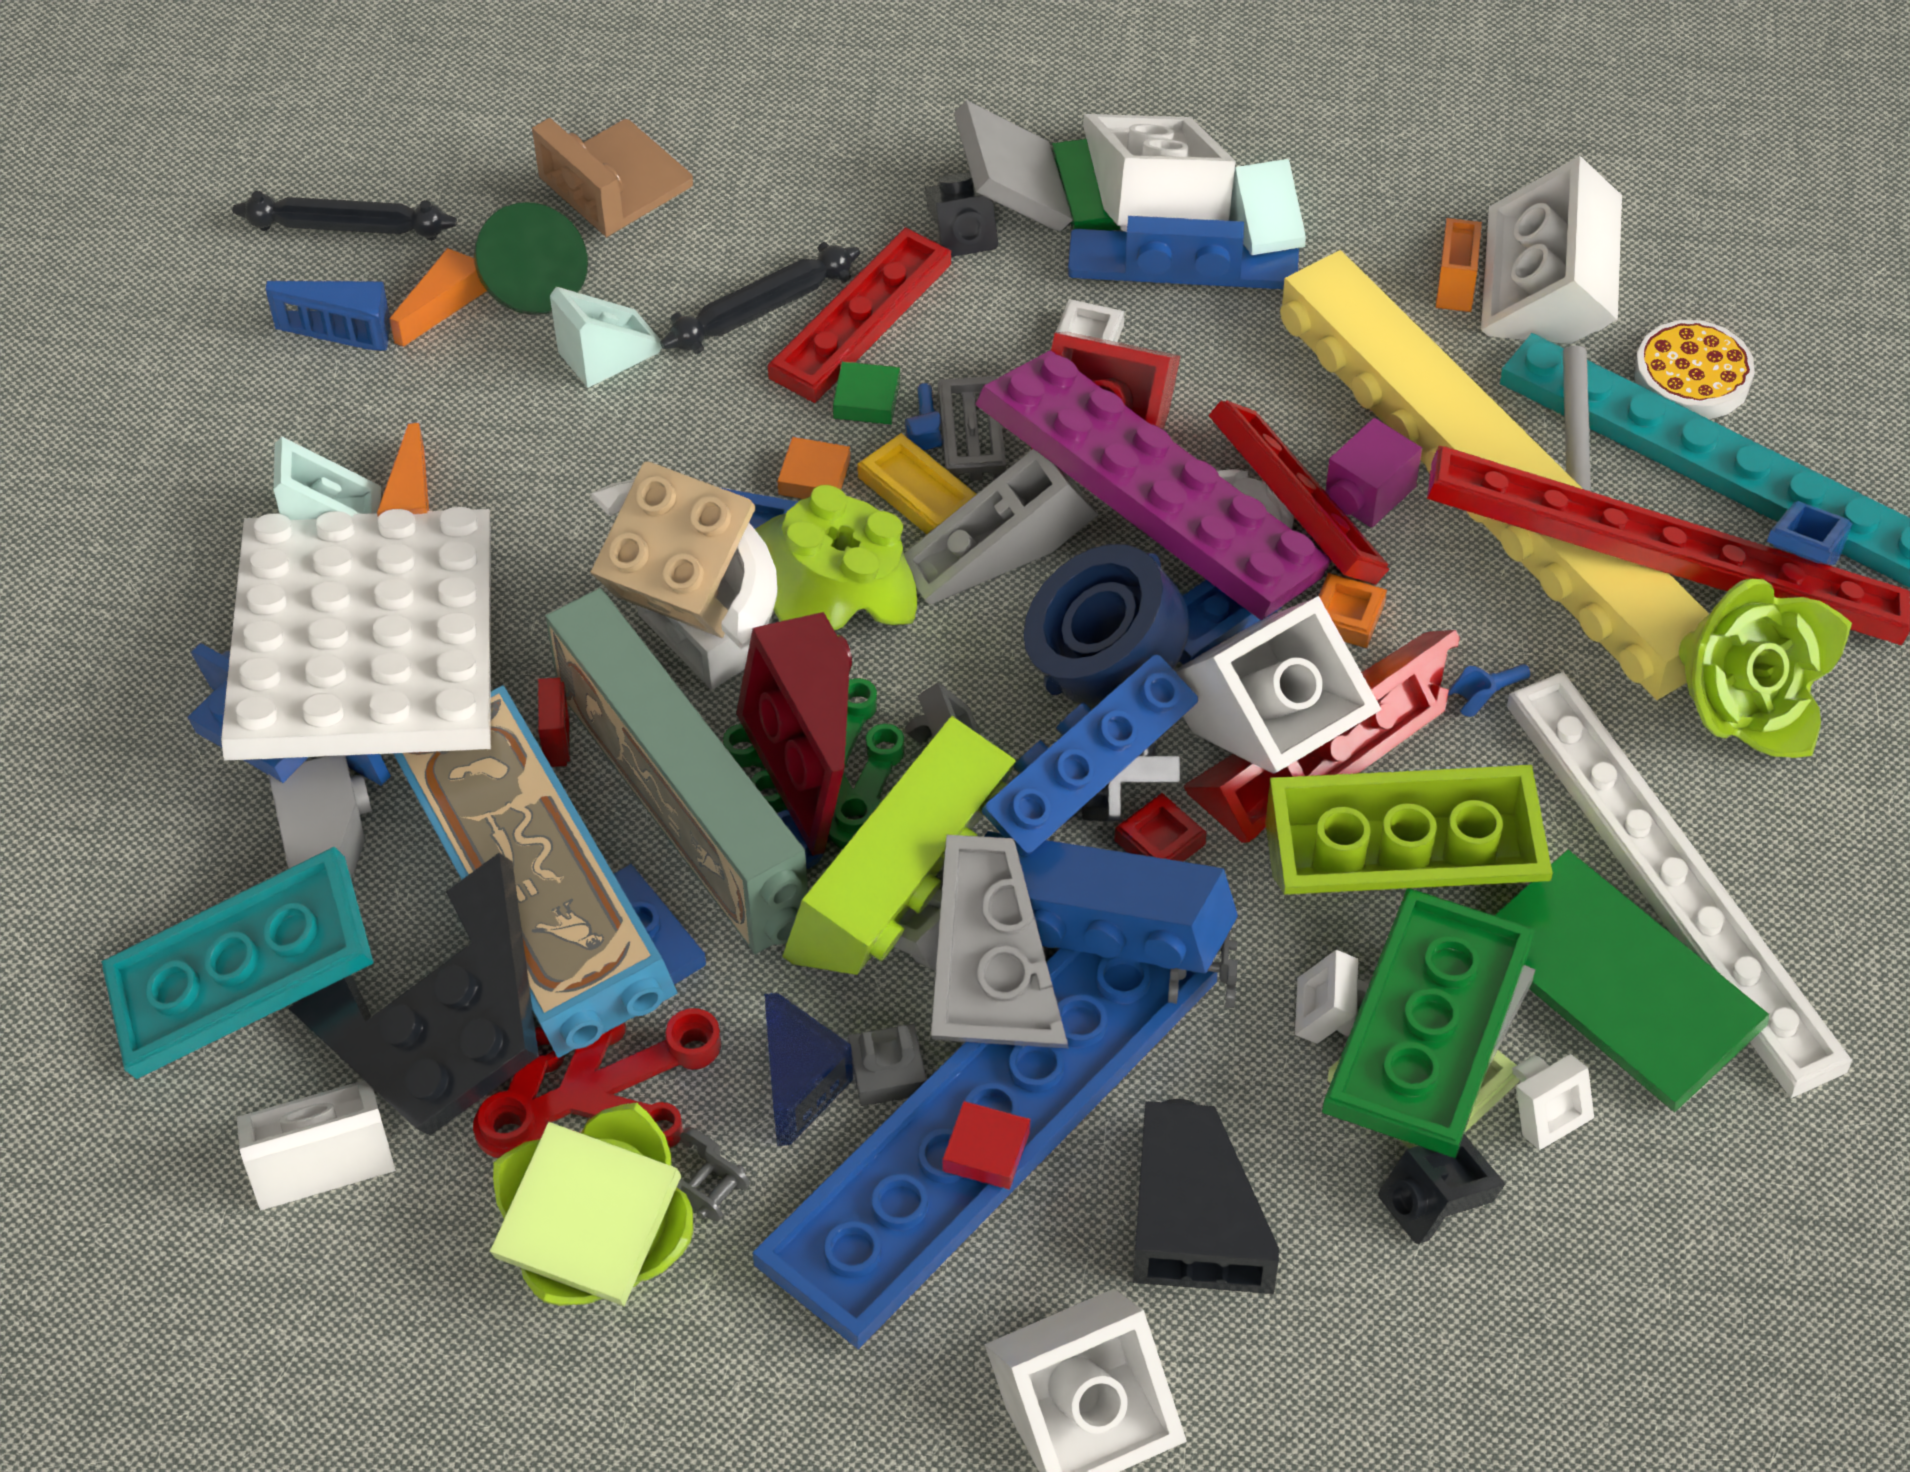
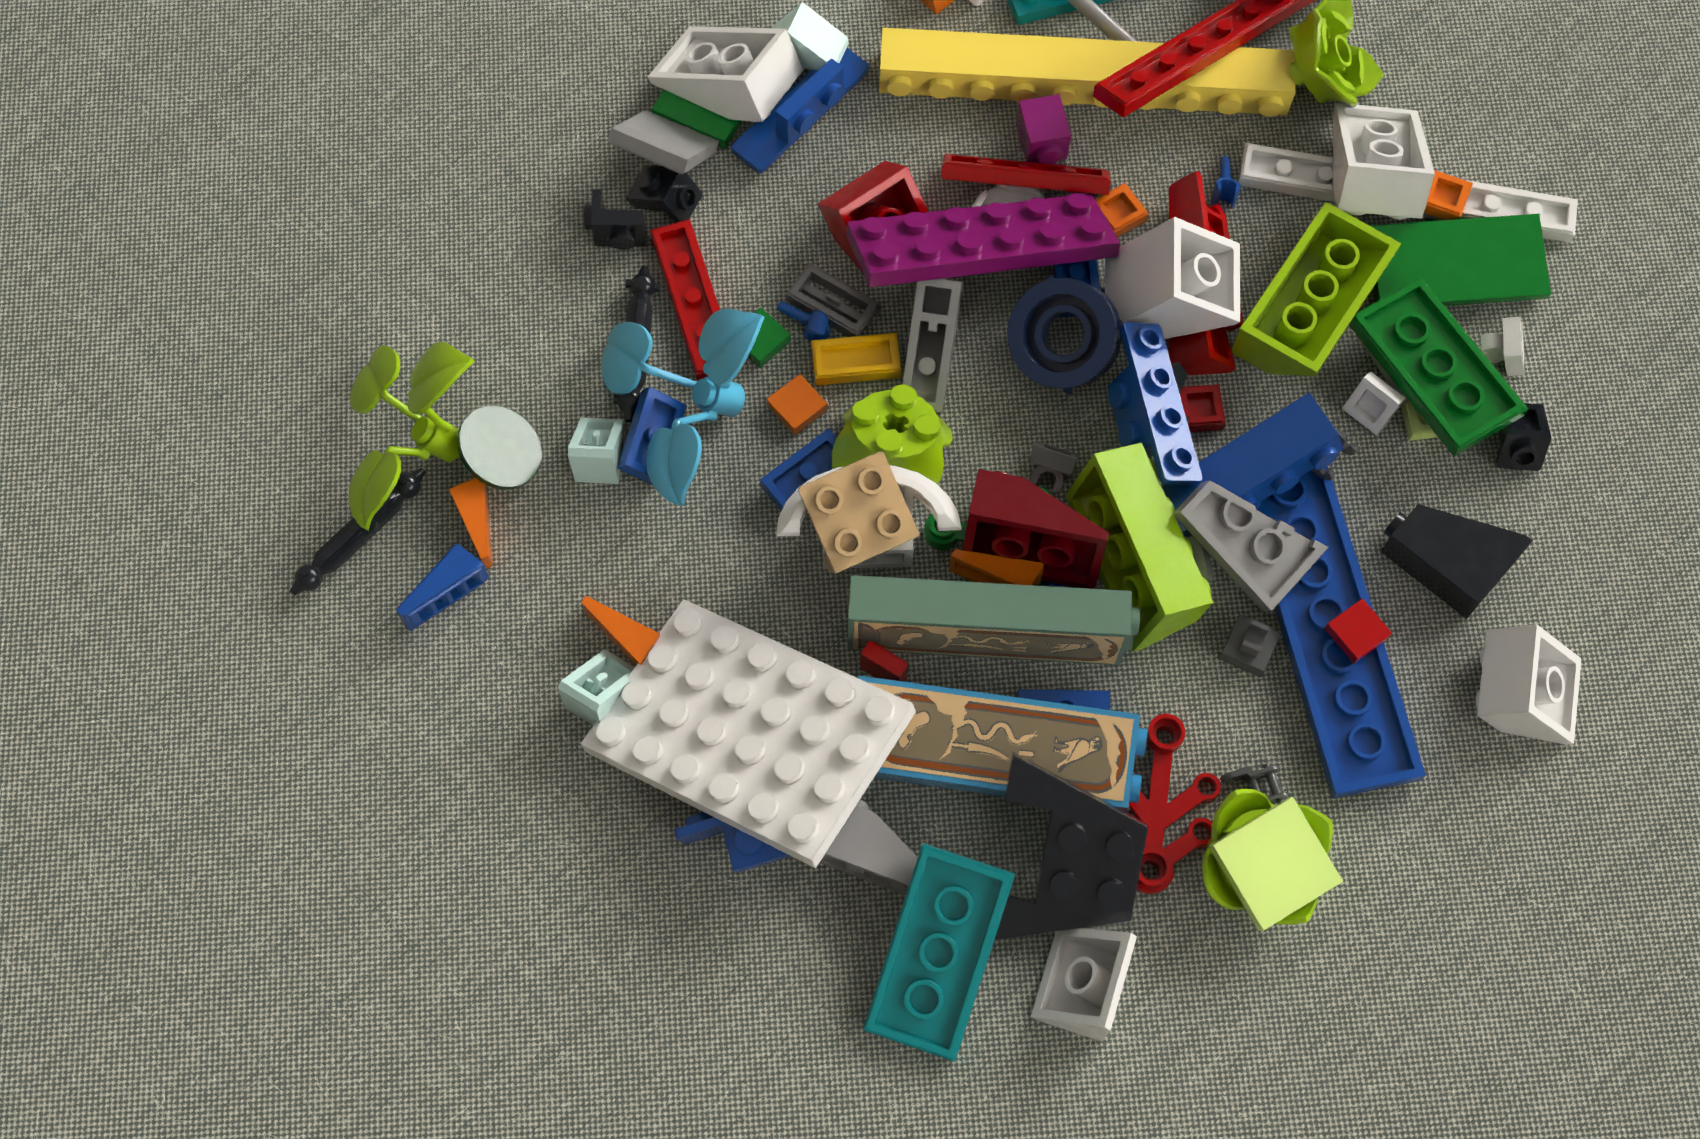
camera: 55 degrees left, 15 degrees up
medium nougat bracket [532,118,693,238] -> none
clear blue slope [764,993,853,1146] -> none
white tile [1055,299,1125,342] -> none
none -> lime plant [348,342,475,531]
none -> black bracket [584,189,646,250]
none -> medium azure plant [601,309,765,506]
none -> blue plate [617,386,687,485]
none -> orange piece [949,549,1044,586]
none -> white slope [1333,103,1435,220]
none -> orange tile [1424,170,1473,220]

